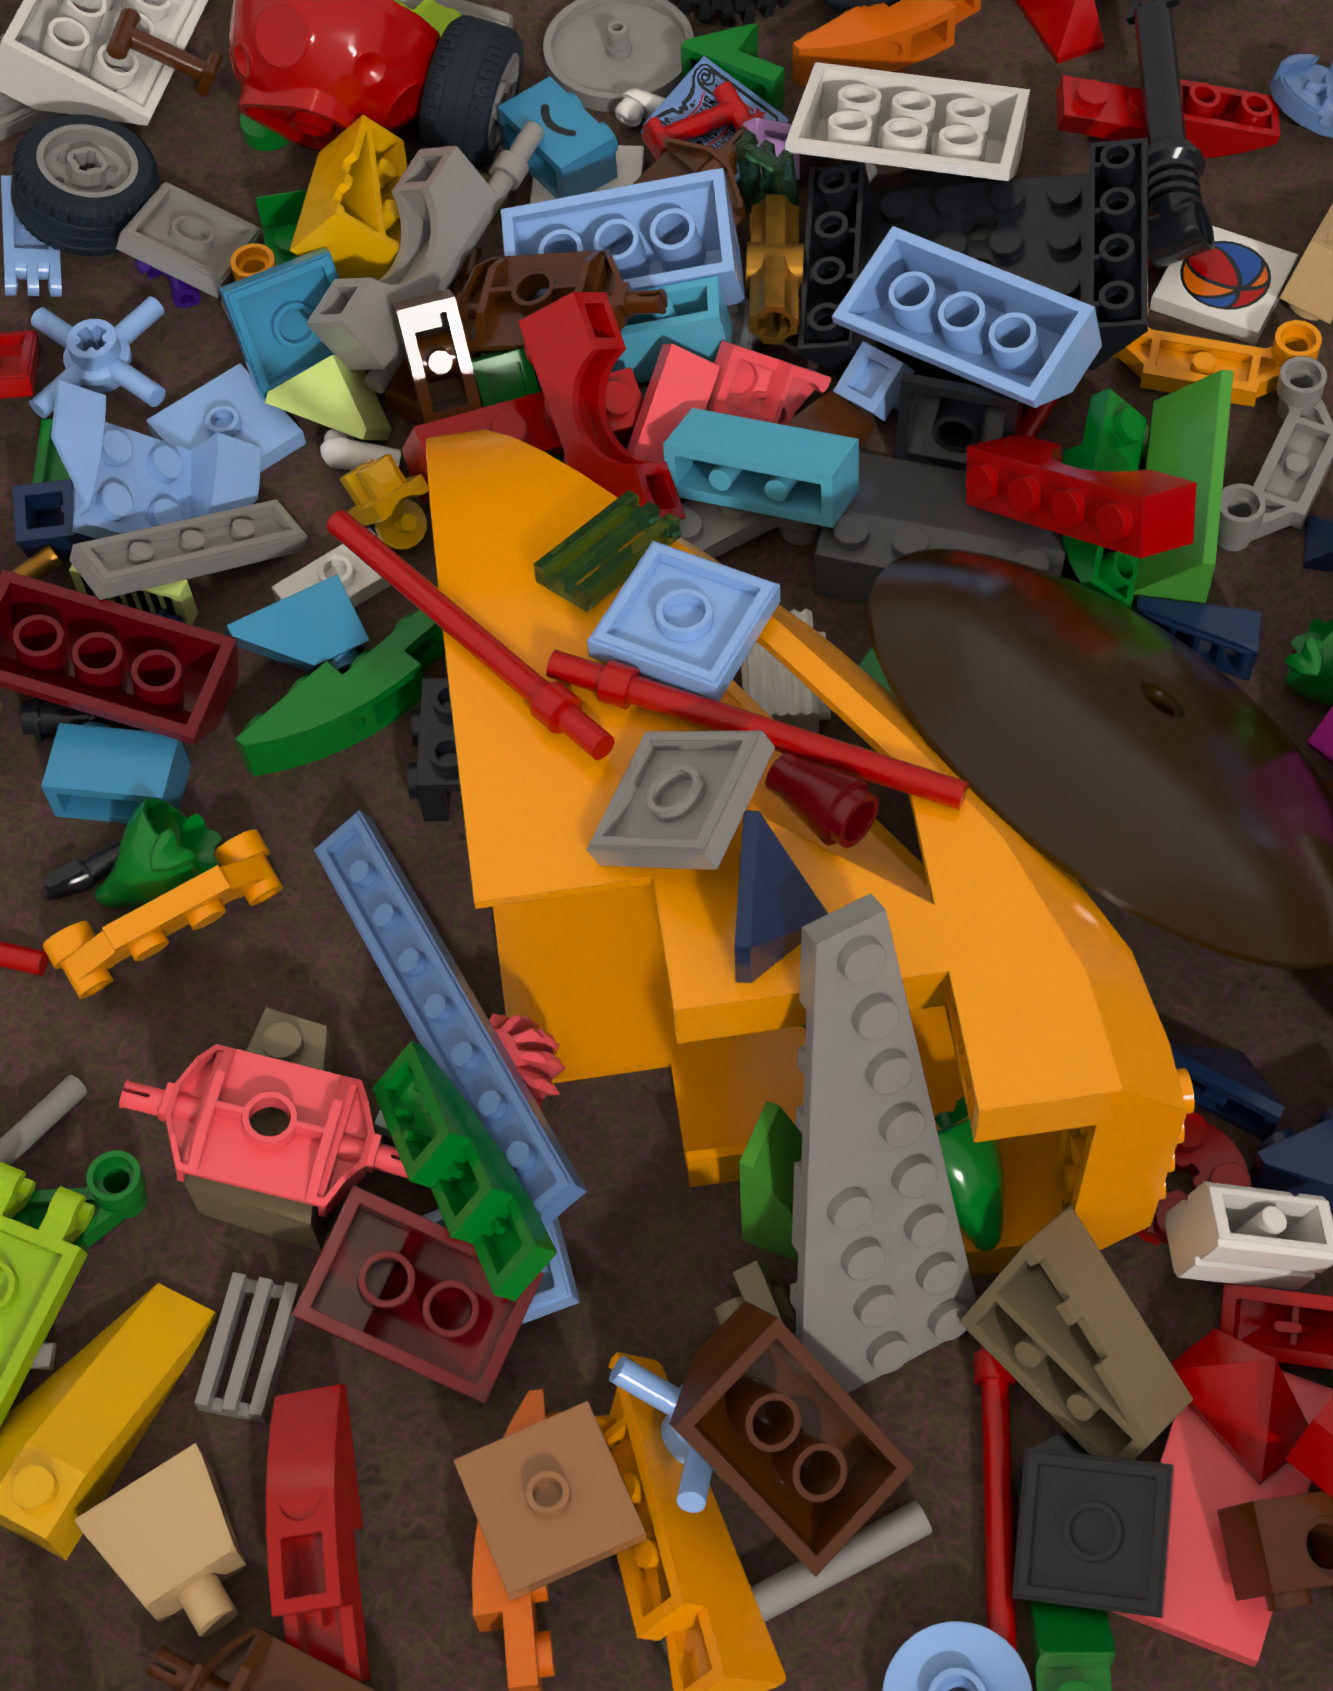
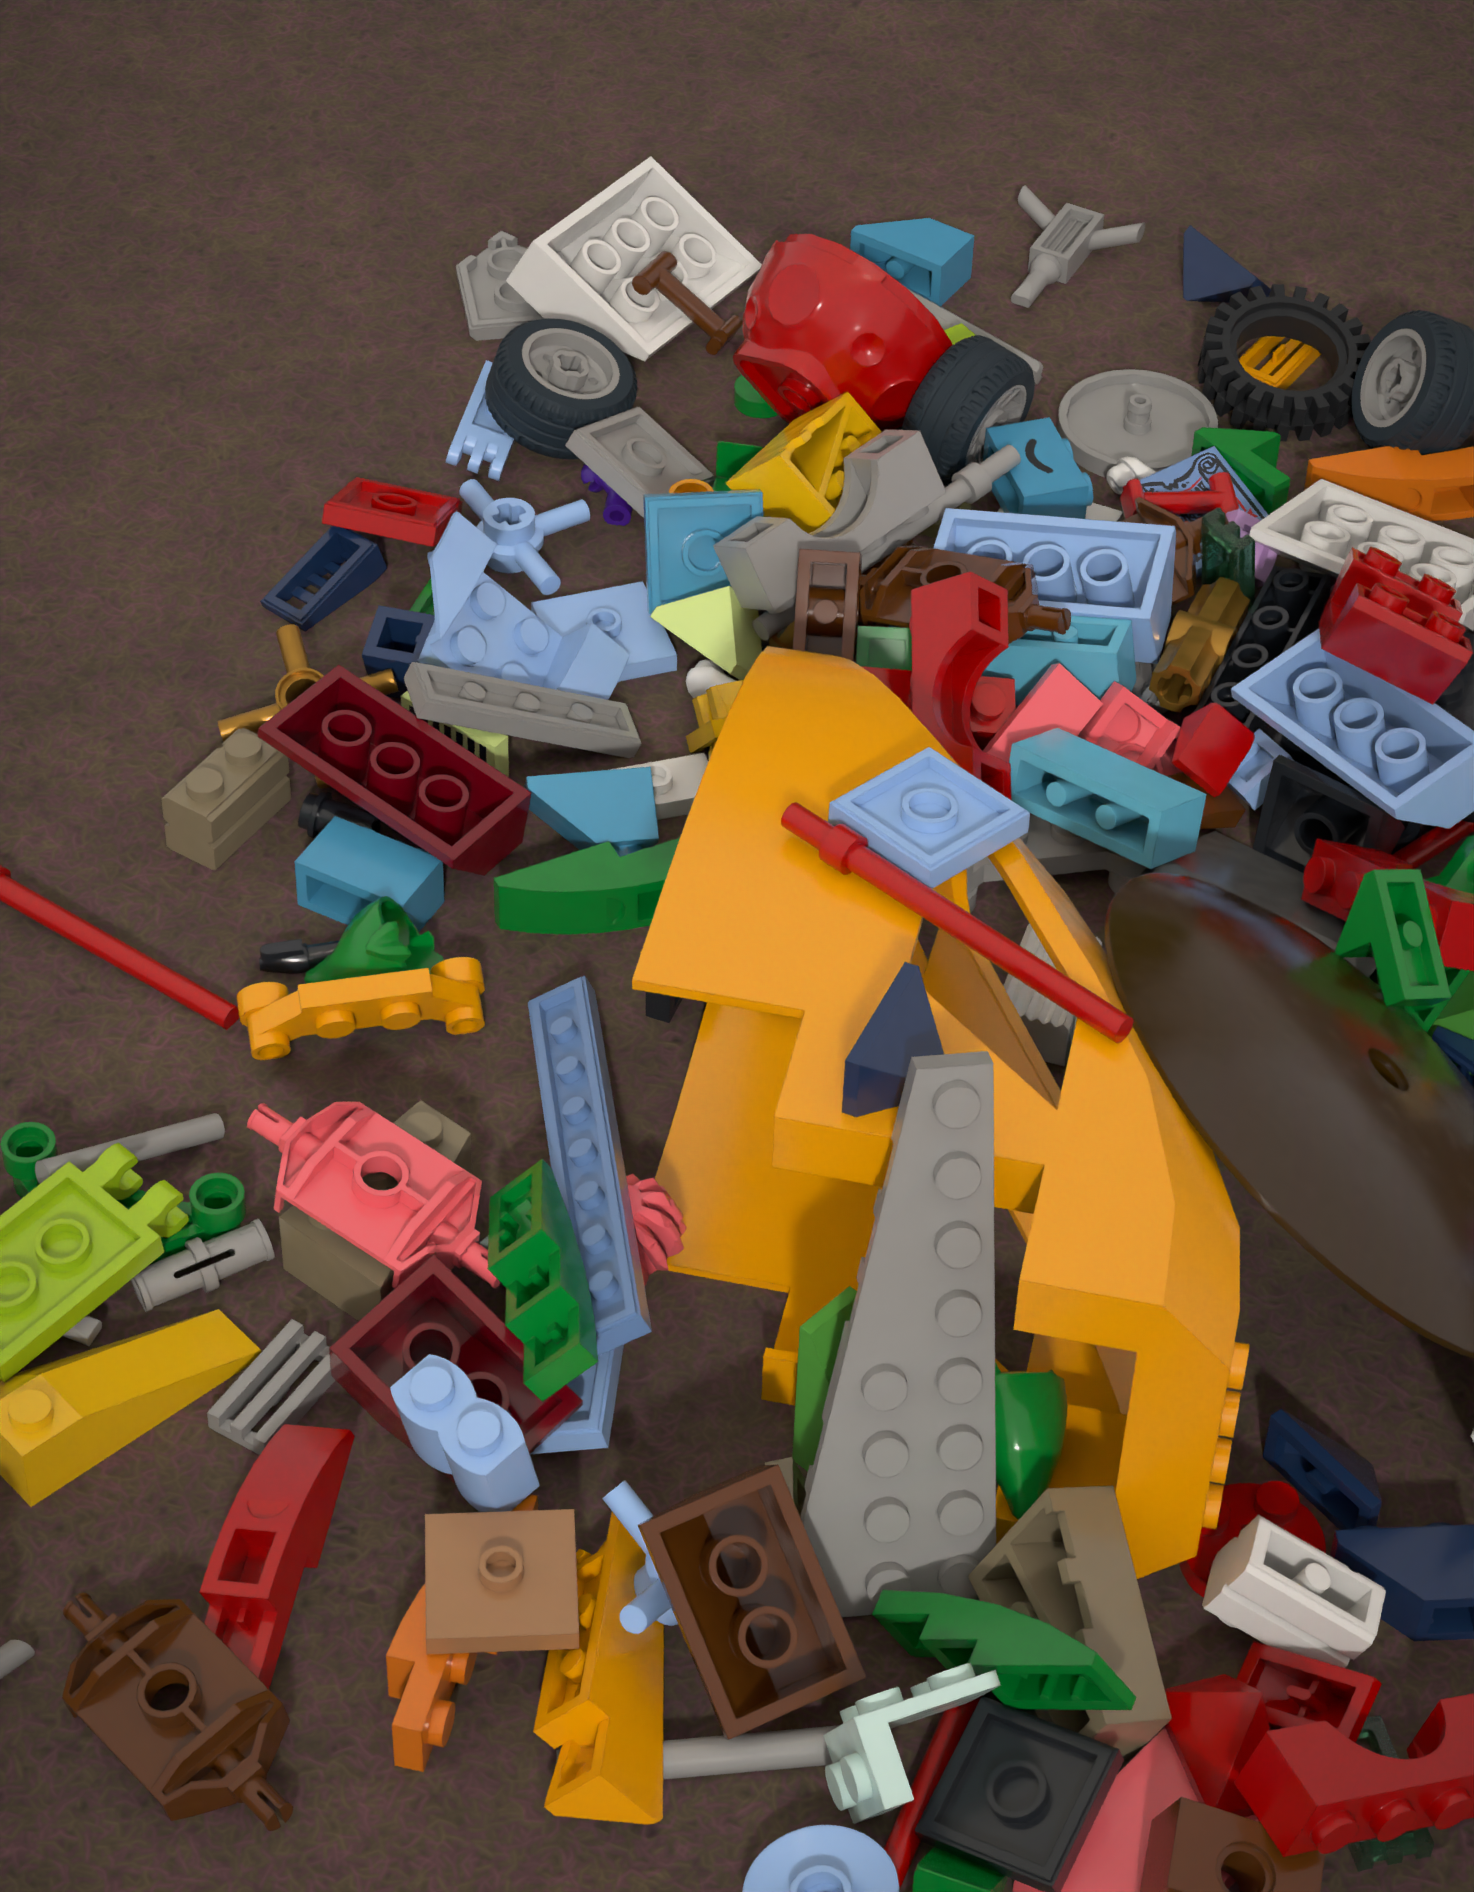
camera: 15 degrees right, 15 degrees down
tan torso [74,1443,247,1637] -> none
red bar [327,510,615,760] -> none
clear green tile [534,490,681,612] -> none
light grey tile [586,731,775,870] -> none
dark red cone [765,752,879,848] -> none
none -> light grey pin [131,1218,275,1312]
none -> light blue brick [390,1354,540,1512]
none -> light aqua bracket [823,1663,1001,1824]
none -> green slope [872,1590,1137,1710]
none -> red slope [1171,703,1255,798]
none -> red slope [1319,547,1473,705]
none -> green slope [1335,869,1451,1007]

